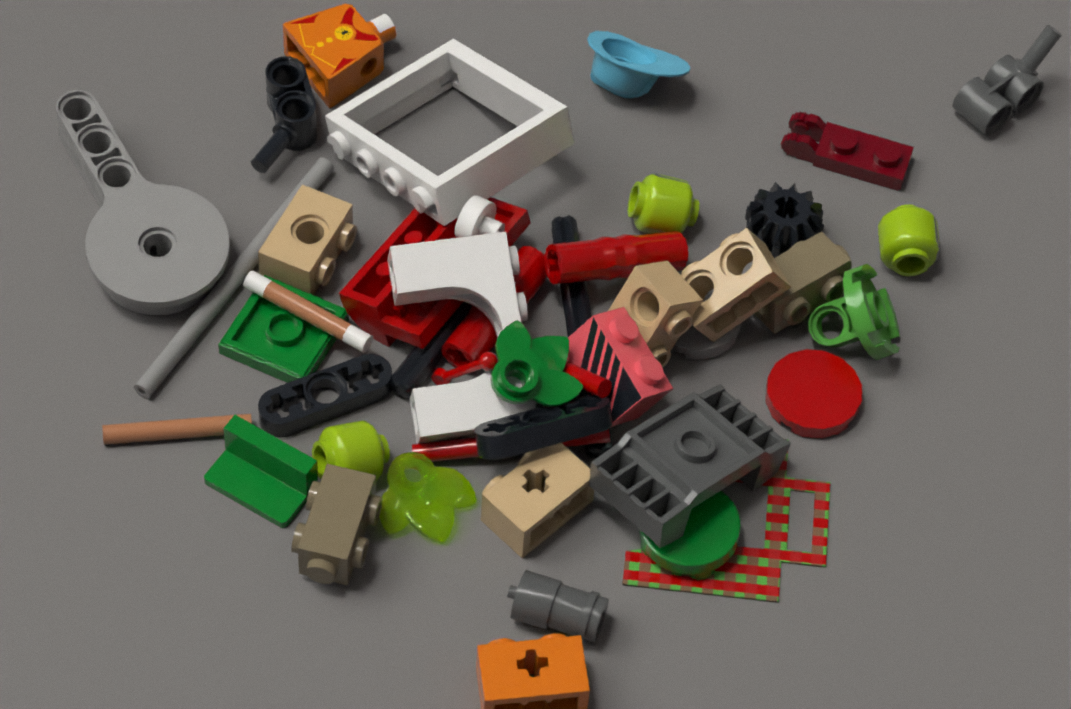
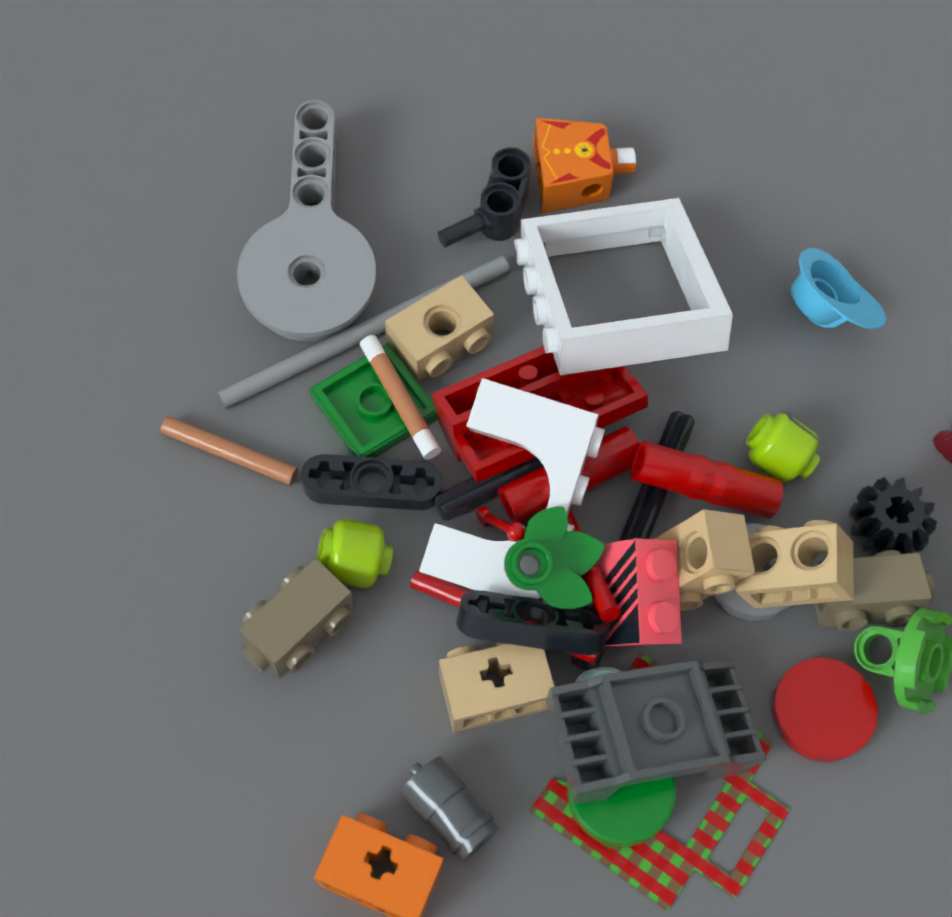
camera: 30 degrees right, 10 degrees up
green panel [204,415,318,528] -> none
clear neon green plate [379,452,476,544] -> none
white tile [455,195,505,238] -> none

